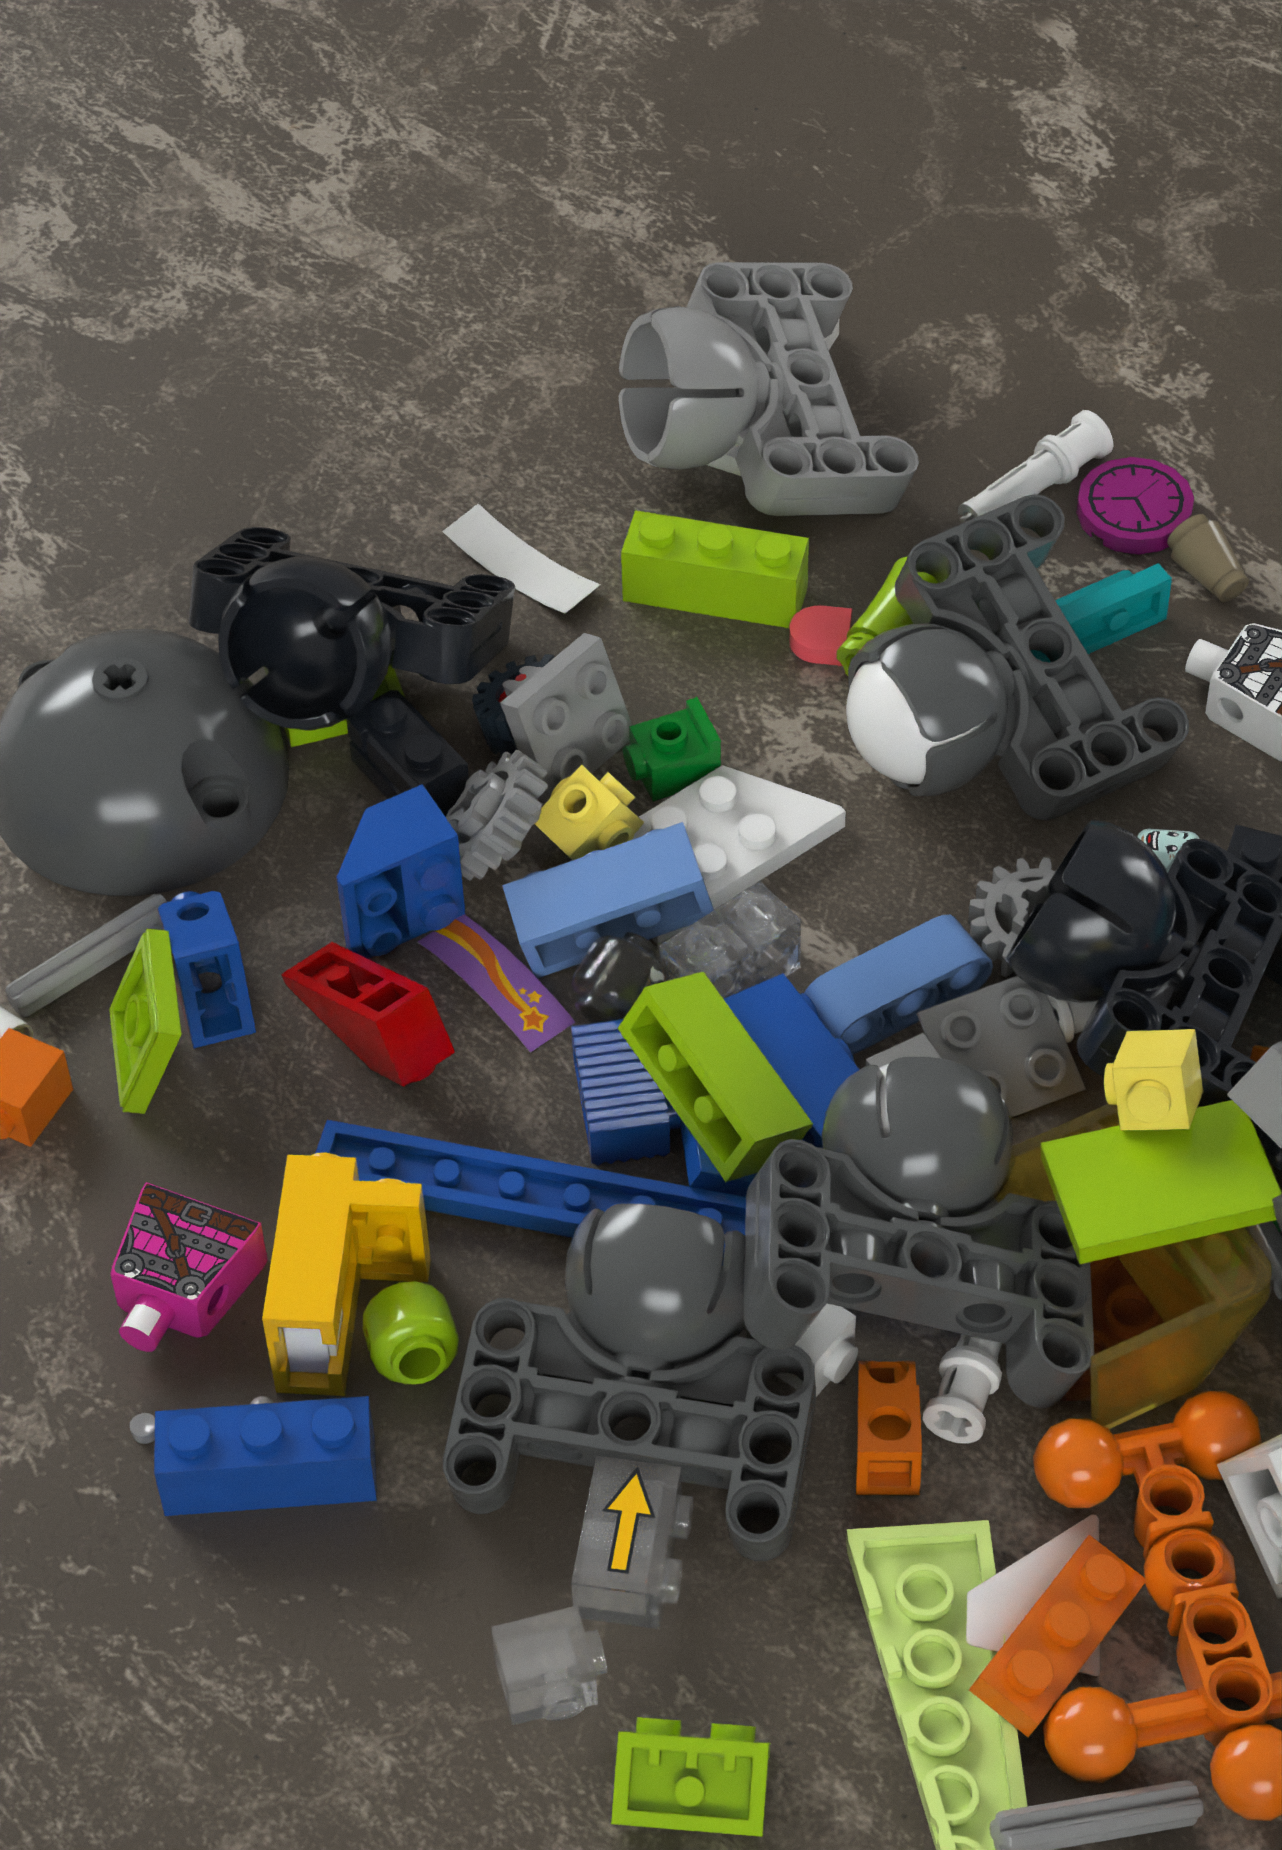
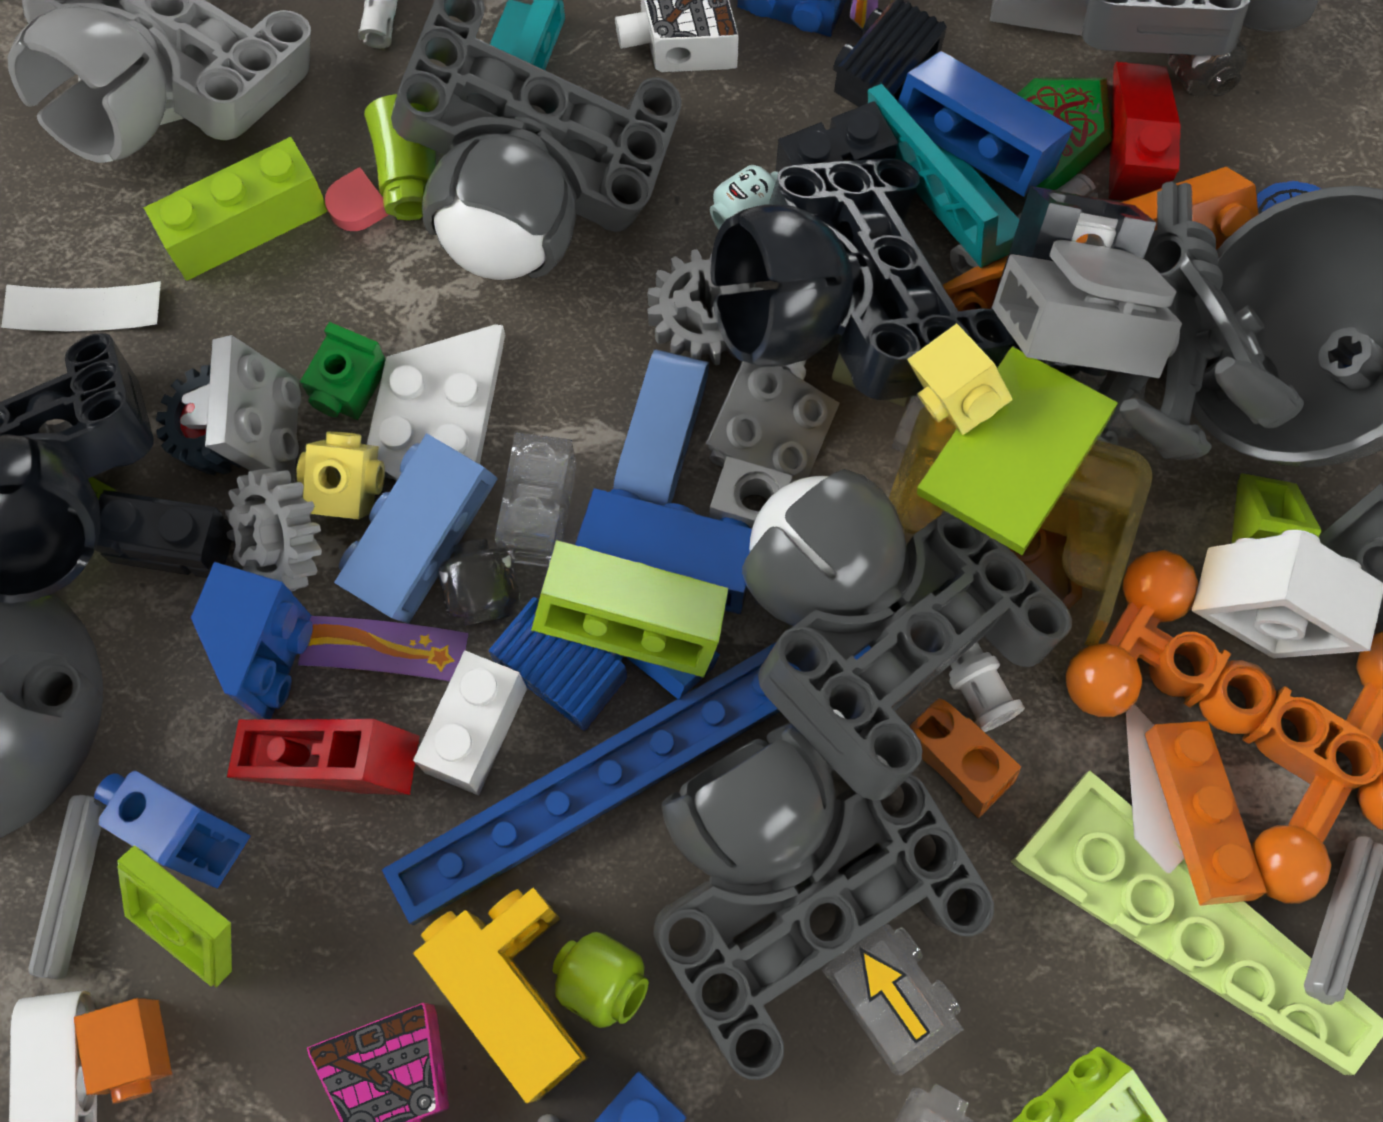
camera: 45 degrees left, 20 degrees up
none -> white brick [413,650,527,796]

